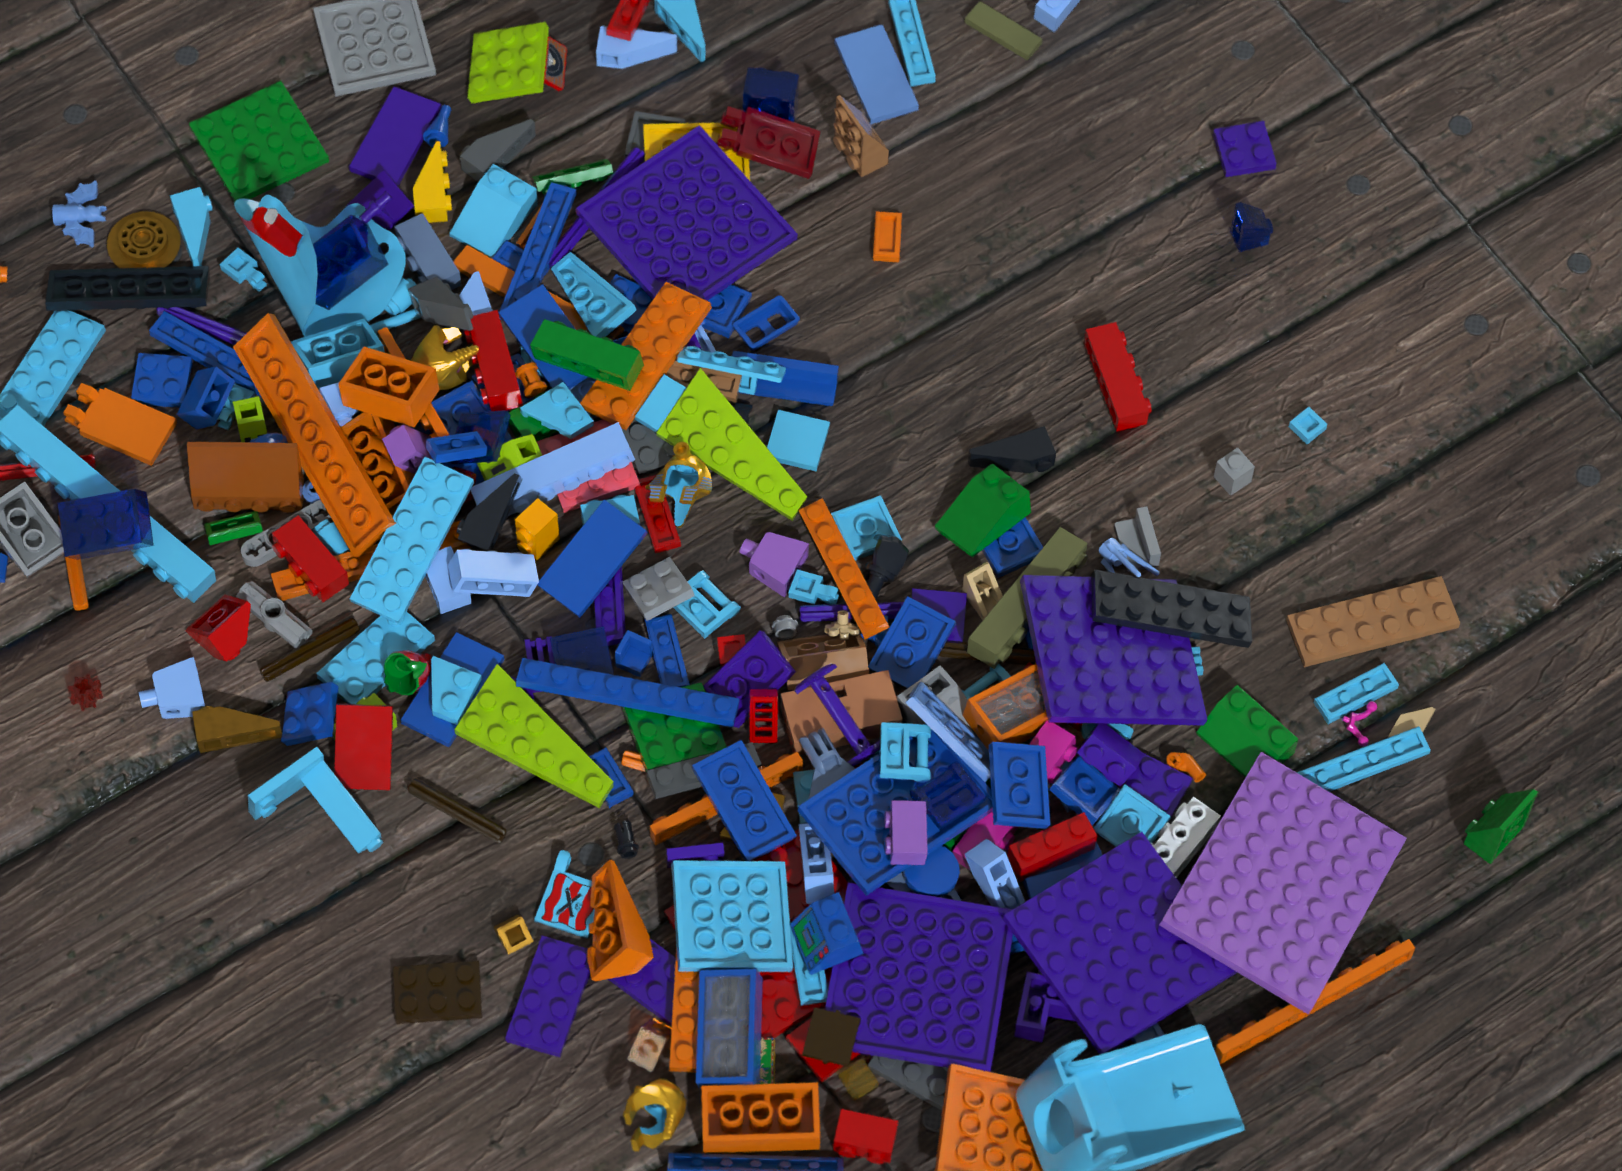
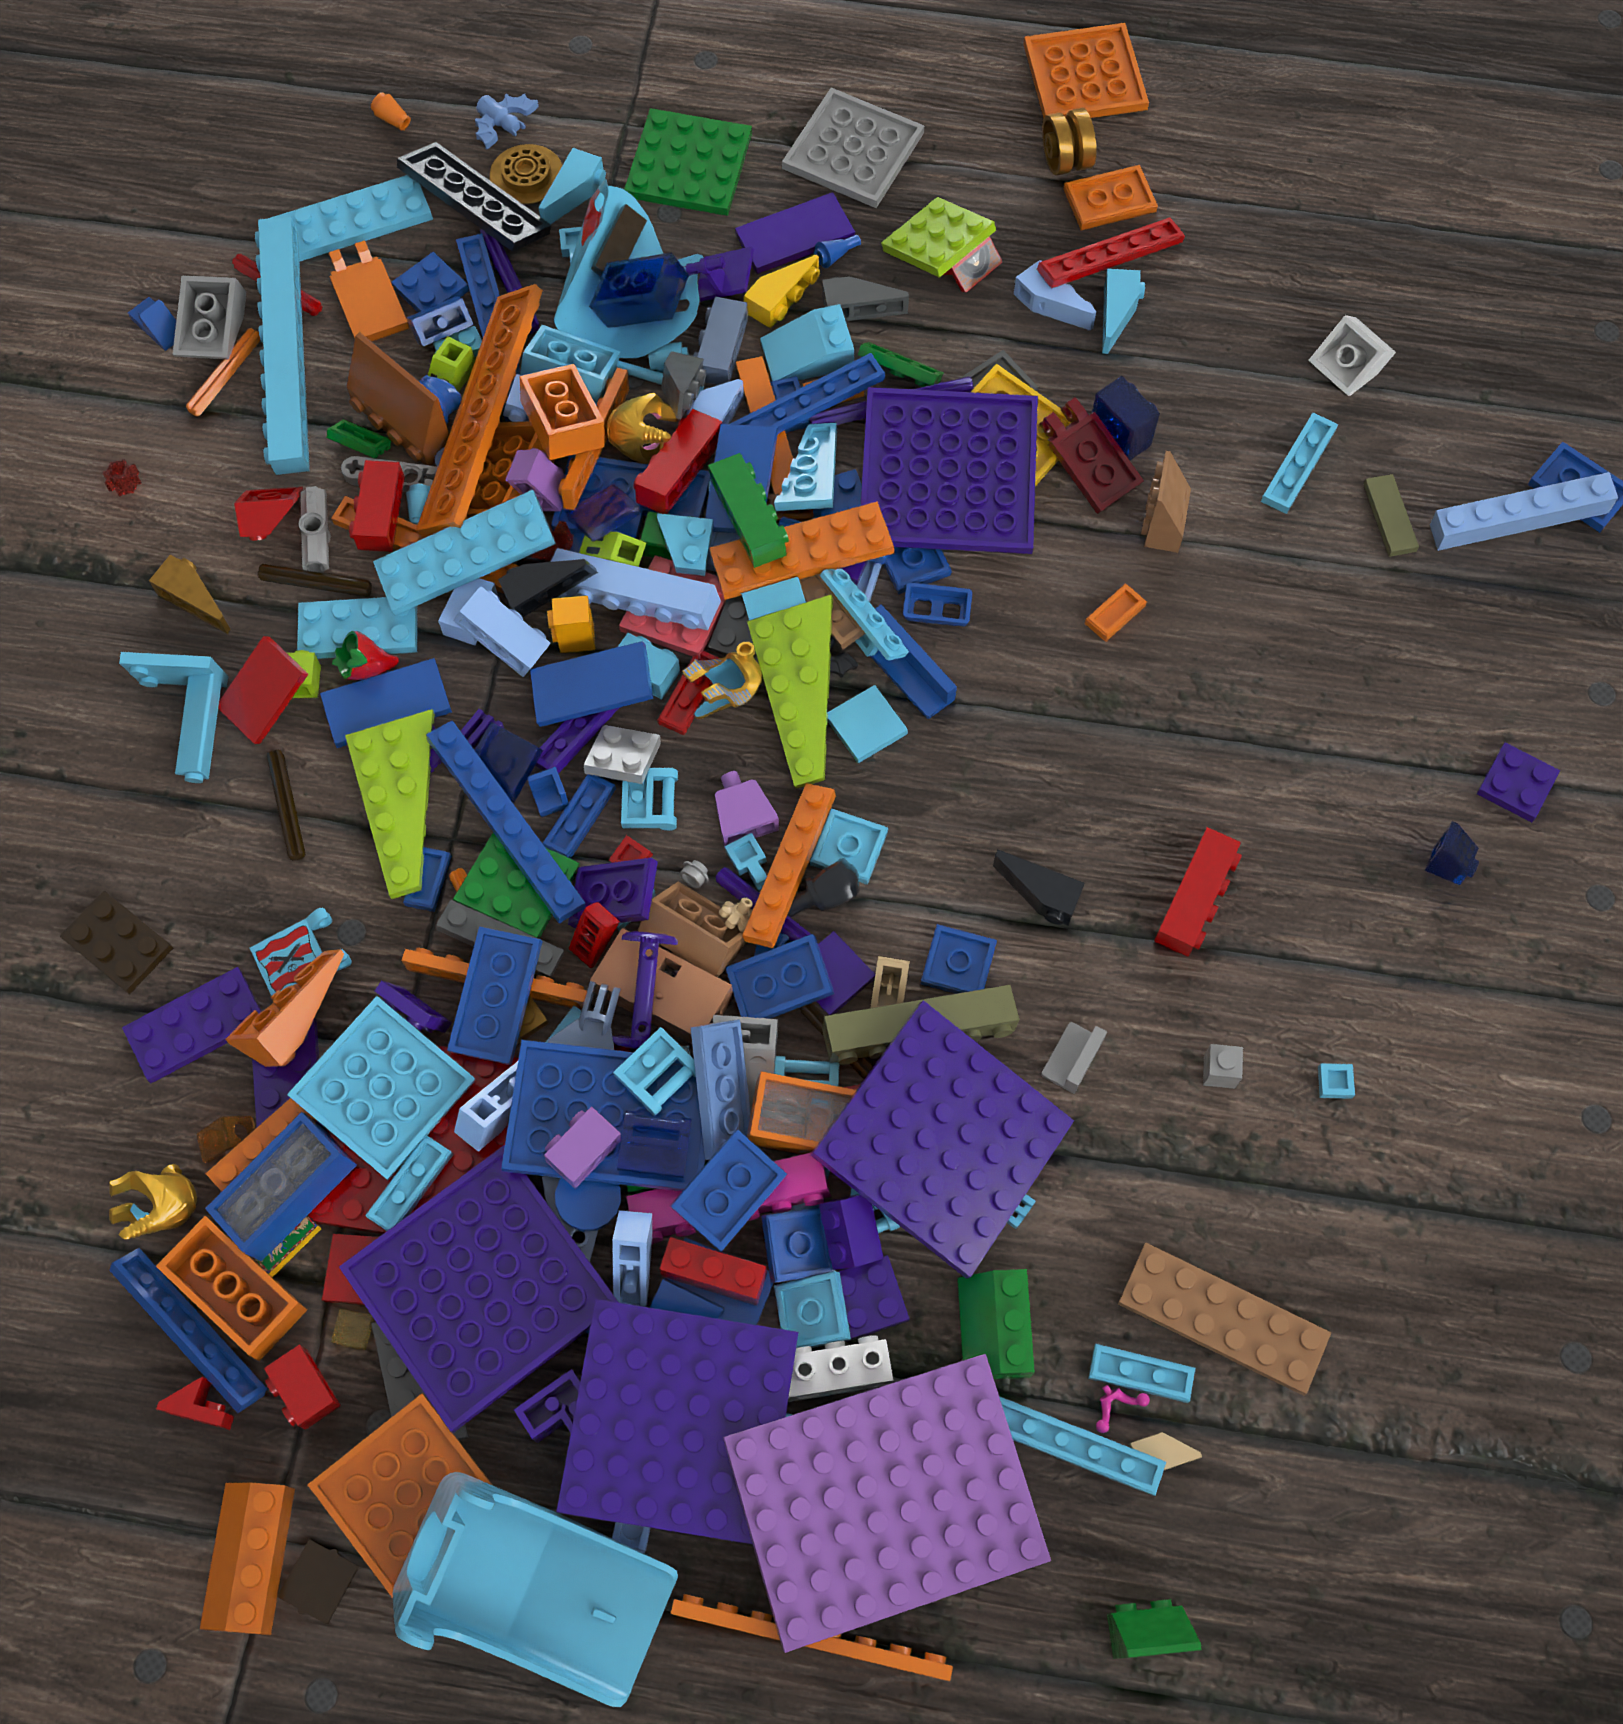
camera: 45 degrees right, 5 degrees up
clear blue brick [58,489,154,560] -> none
light blue torso [139,657,205,719] -> none
blue plate [281,682,338,746] -> none
blue plate [426,431,487,464] -> none
medium azure wing [431,656,482,725] -> none
pearl gold slope [493,915,534,954] -> none
orange bush [515,362,547,398] -> none
black pin [614,821,639,859] -> none
blue slope [790,892,864,975] -> none
dark brown piece [802,1007,861,1067] -> none
medium blue tile [834,24,919,124] -> none
green slope [935,464,1031,557] -> none
black plate [1091,570,1252,648] -> none
light blue plant [1099,538,1159,577] -> none
orange arm [1166,752,1206,783] -> none

